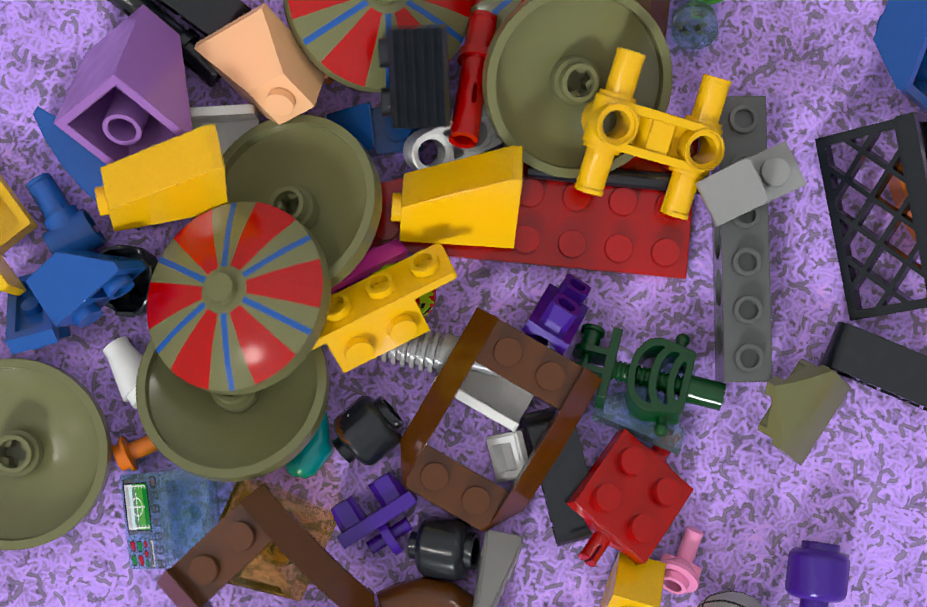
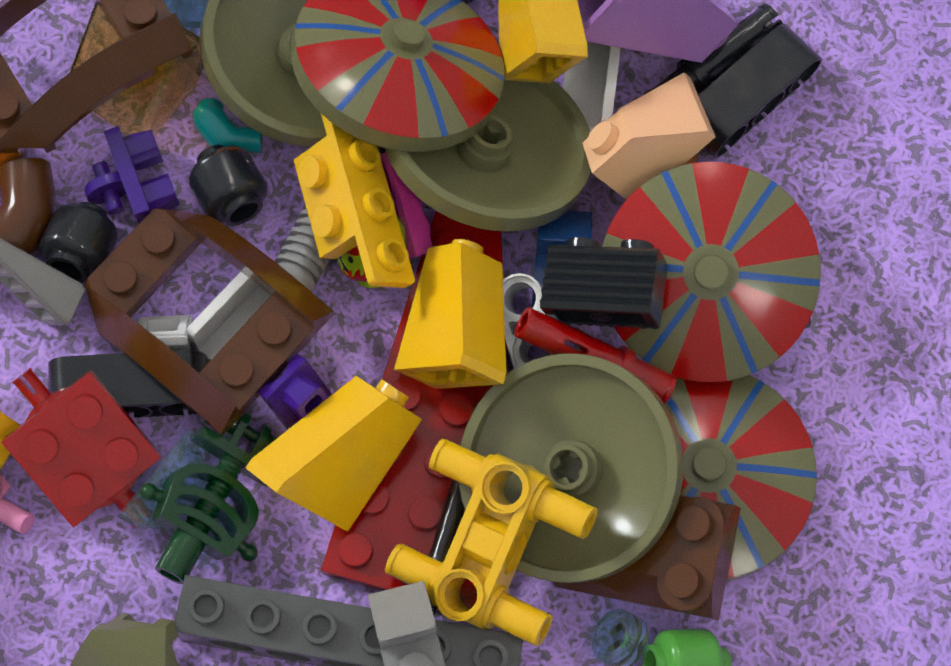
camera: 105 degrees right, 15 degrees down
none -> yellow slope [246,376,422,532]

